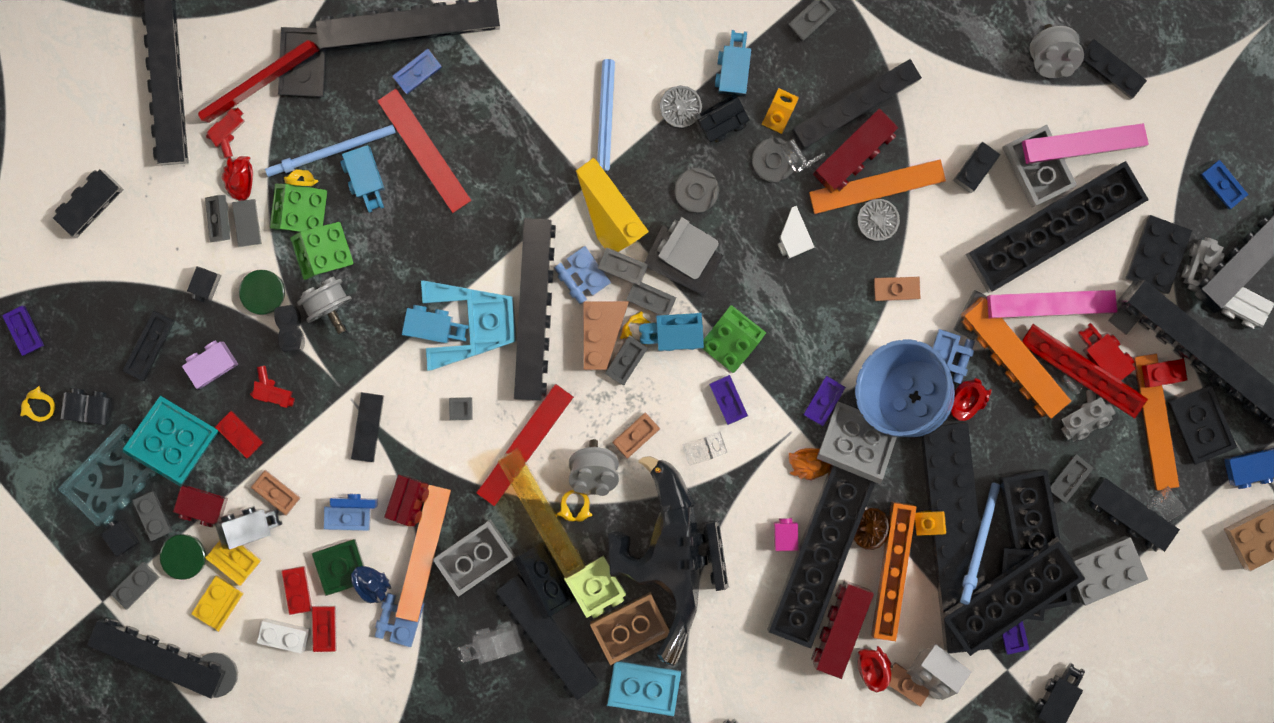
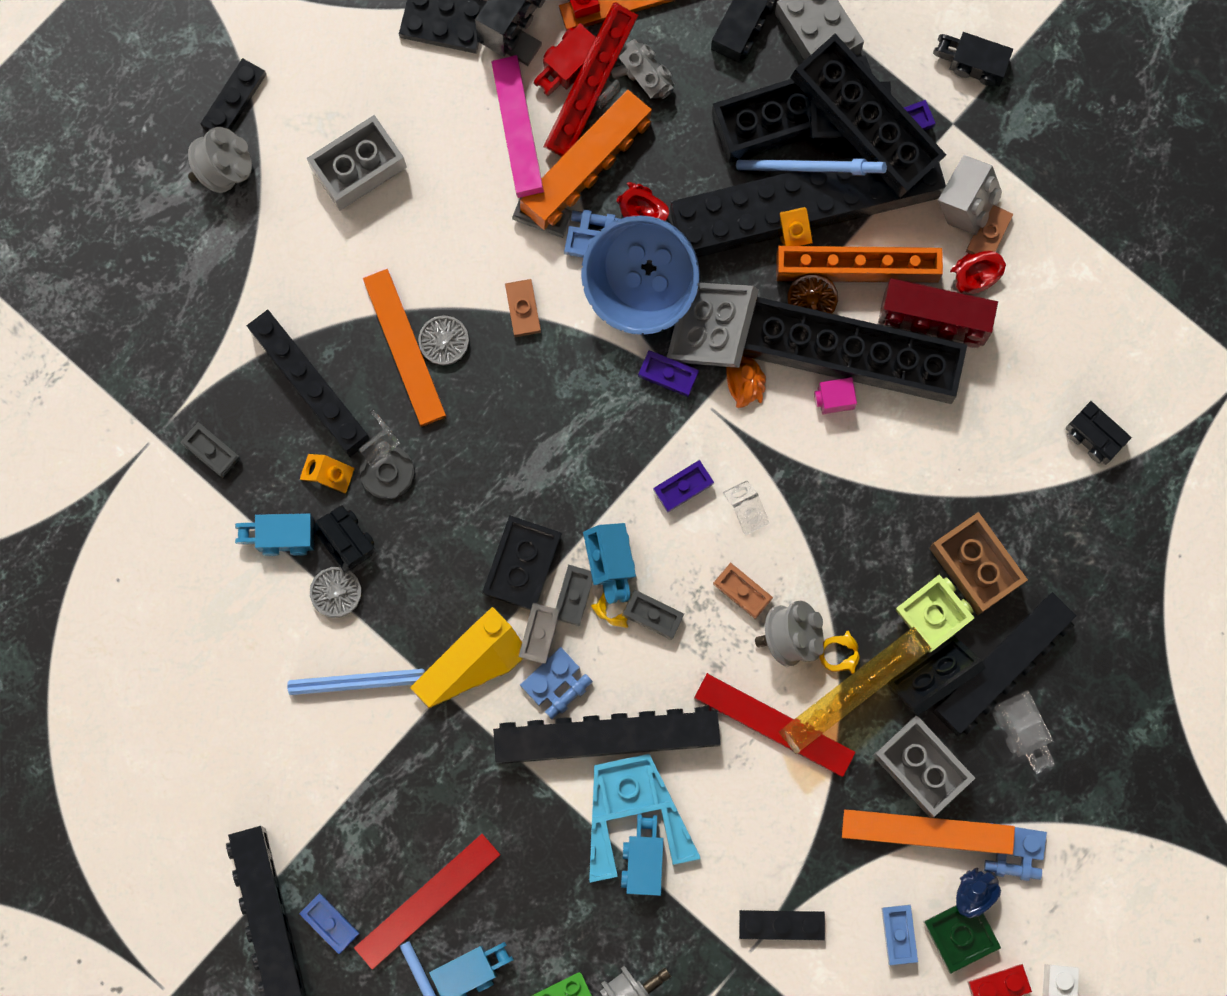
camera: 95 degrees left, 10 degrees down
red plate [312,606,337,652] -> none
blue plate [330,494,378,509] -> none
dark red brick [384,474,429,527] -> none
dark grey plate [449,397,473,420] -> none
nougat wedge [584,301,629,370] -> none
medium azure tile [607,661,681,716] -> none
black animal [608,456,708,666] -> none
light grey bracket [657,217,719,279] -> none
dark grey tile [674,168,719,213] -> none
bright green bracket [702,305,766,373] -> none
black plate [704,521,729,591] -> none
white slope [778,206,814,259] -> none
dark red brick [813,108,898,193] -> none
black brick [953,142,1000,193] -> none
black brick [965,161,1149,293] -> none
tile [1022,123,1149,164] -> none
dark grey plate [1050,454,1094,503] -> none

